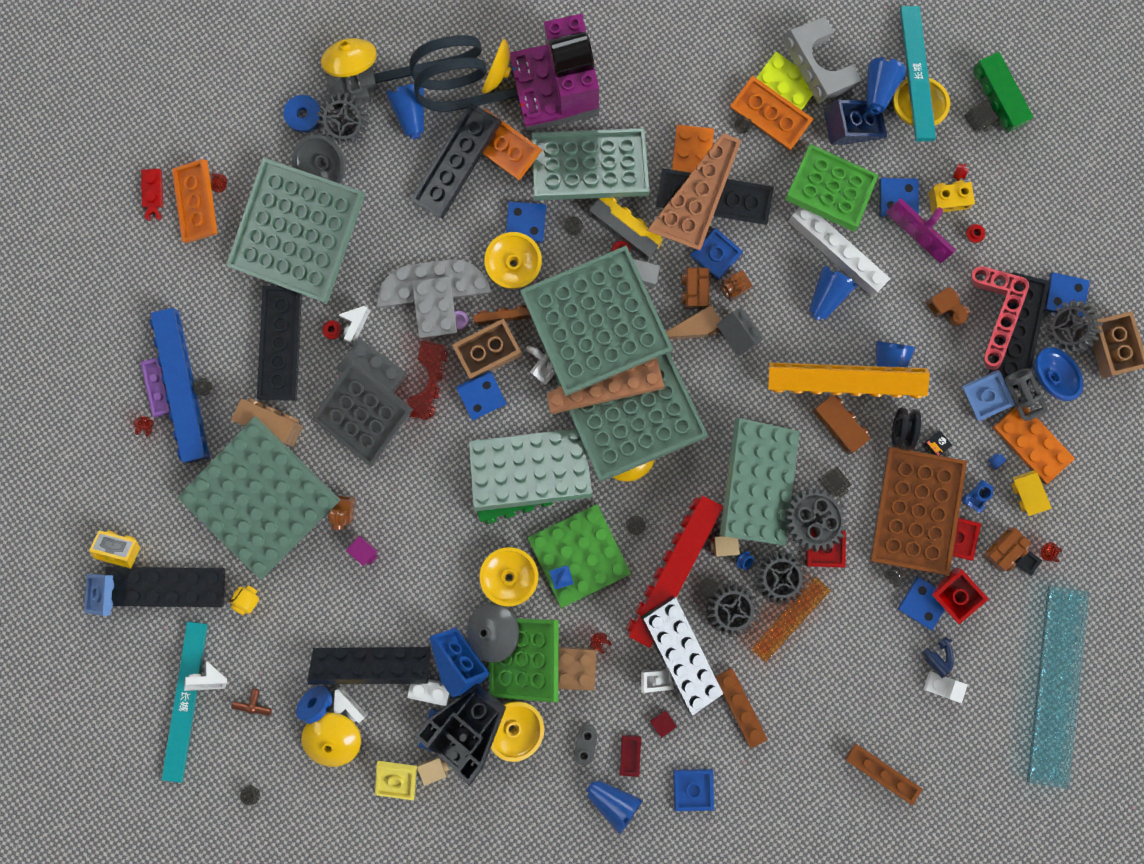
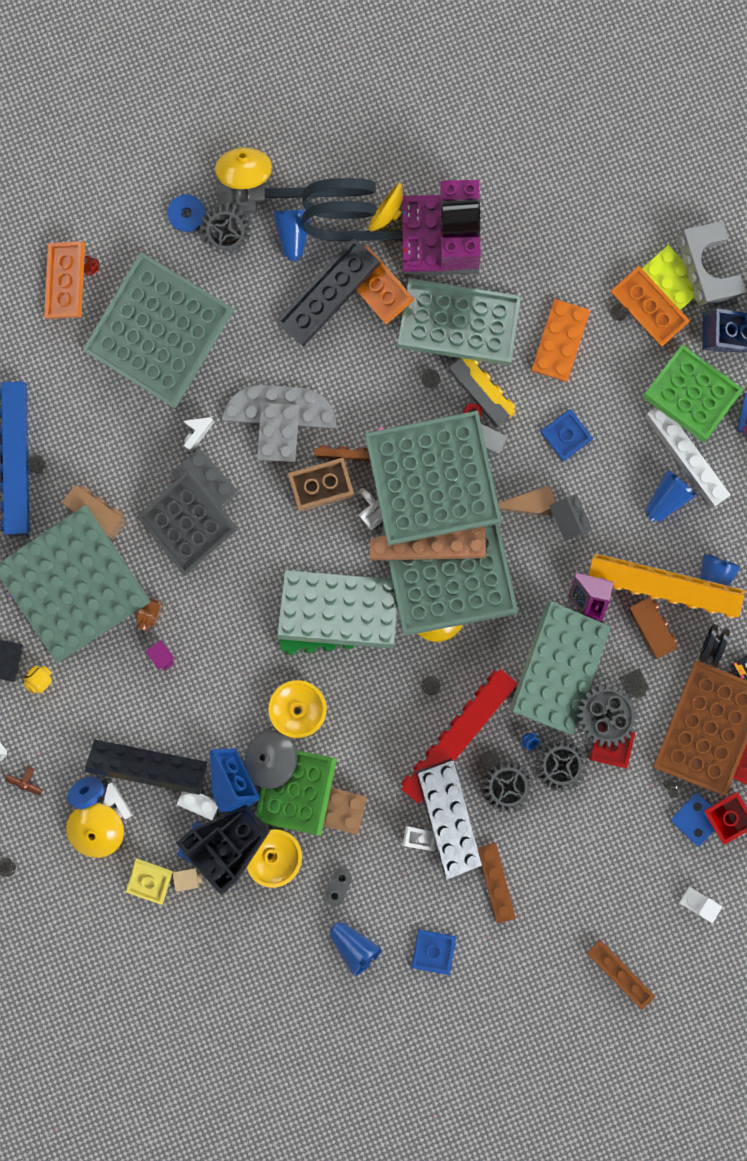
camera: 15 degrees right, 0 degrees up
red plate [141,169,163,221] -> none
black plate [257,285,302,401] -> none
dark grey dish [292,134,346,184] -> none
red plate [322,320,342,340] -> none
clear red arch [408,340,448,422] -> none
lavender tile [455,311,469,331] -> none
blue tile [456,370,507,421] -> none
yellow dish [484,232,542,289] -> none
blue tile [506,201,546,243] -> none
bright green plate [528,504,631,608] -> none
blue tile [549,565,574,590] -> none
clear red plate [590,632,612,654] -> none
dark red tile [619,735,641,777] -> none
nougat wing [646,133,741,250] -> none
dark red tile [650,710,677,738] -> none
black plate [656,168,774,225] -> none
dark orange brick [681,268,709,309] -> none
tan brick [710,536,740,557] -> none
dark orange brick [721,270,753,301] -> none
clear orange plate [750,577,831,662] -> none
dark blue plant [922,637,954,679] -> none
none -> magenta slope [568,573,613,621]

